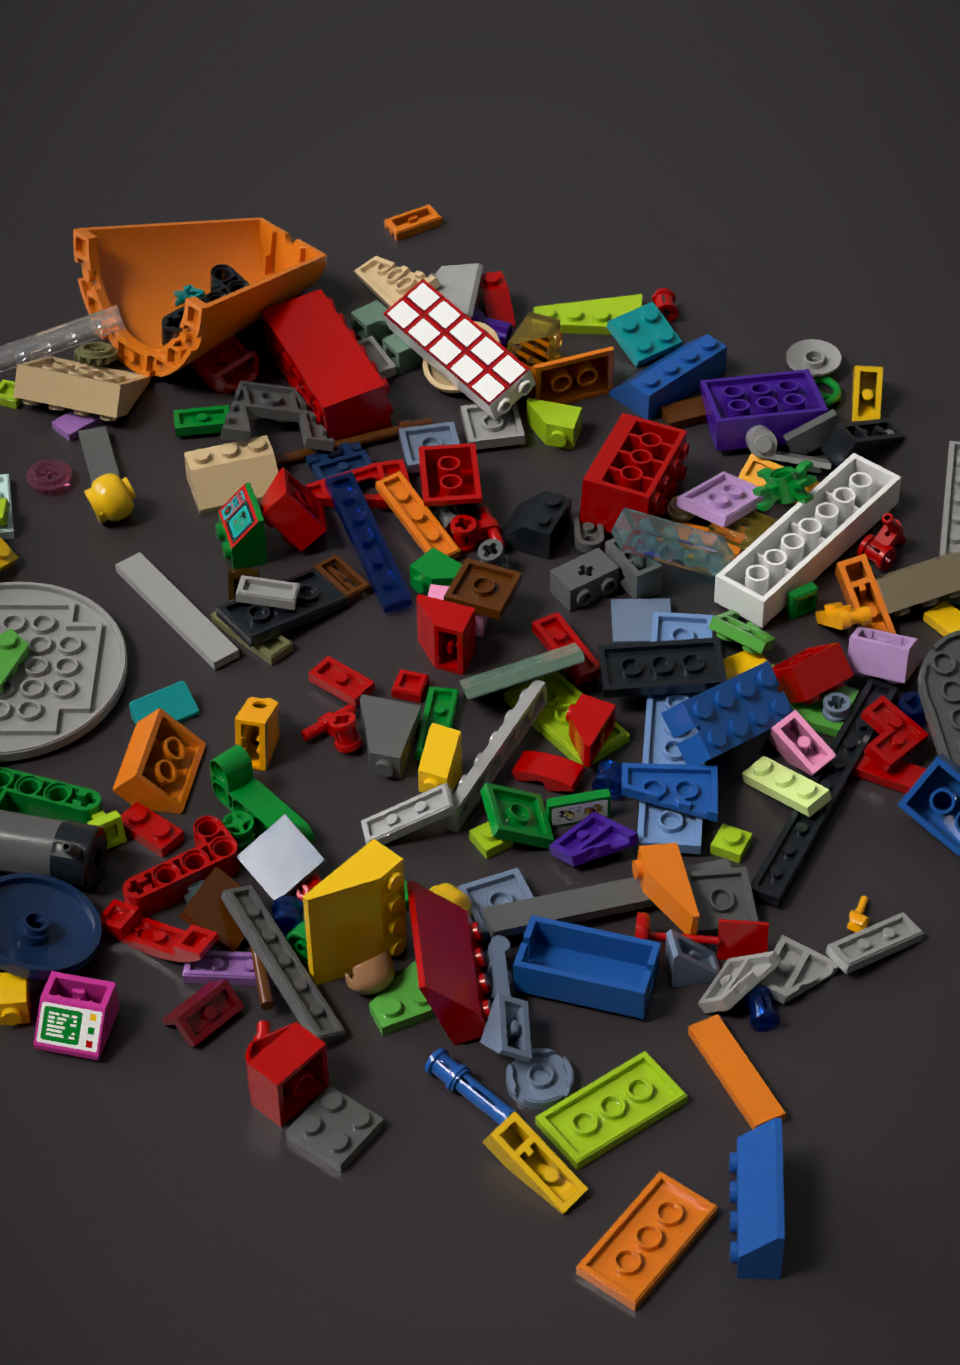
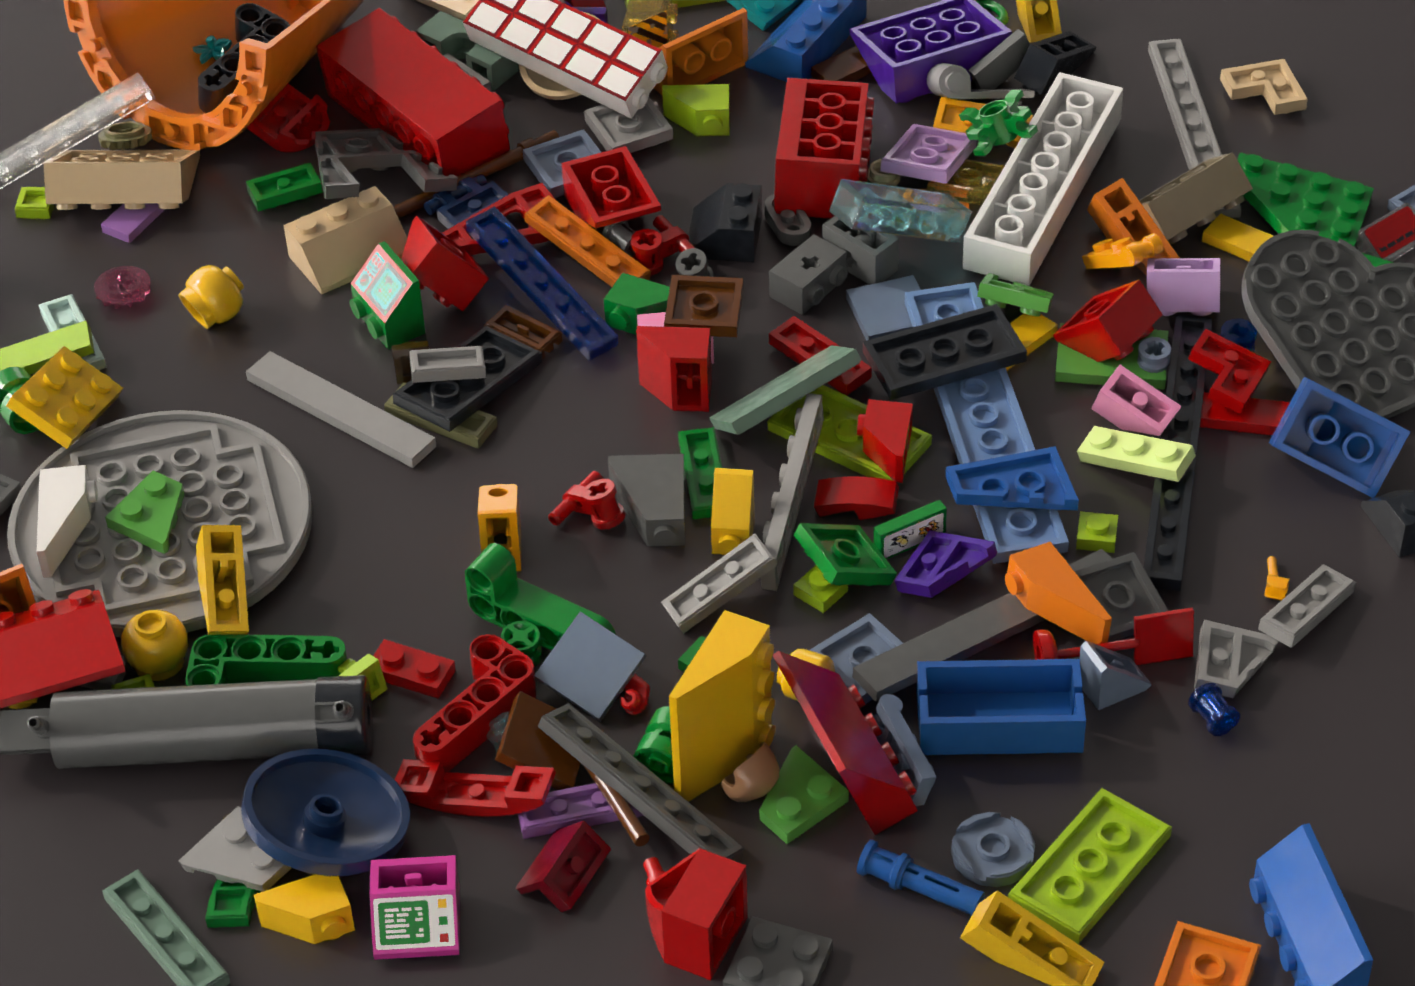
camera: 15 degrees left, 0 degrees up
dark grey tile [78,426,120,485] -> none
orange slope [112,708,206,814] -> none
teal slope [129,681,200,724] -> none
clear blue wheel [272,896,304,937] -> none
red plate [308,656,375,708] -> none
red tile [391,669,430,703] -> none
sand blue slope [480,993,532,1062] -> none
clear blue wheel [592,760,622,800] -> none
blue piece [661,661,793,765] -> none
orange tile [688,1014,786,1130] -> none
light grey wing [698,951,782,1013] -> none
green tile [786,582,818,620] -> none
red piece [857,513,906,571] -> none
none -> yellow slope [196,525,249,635]

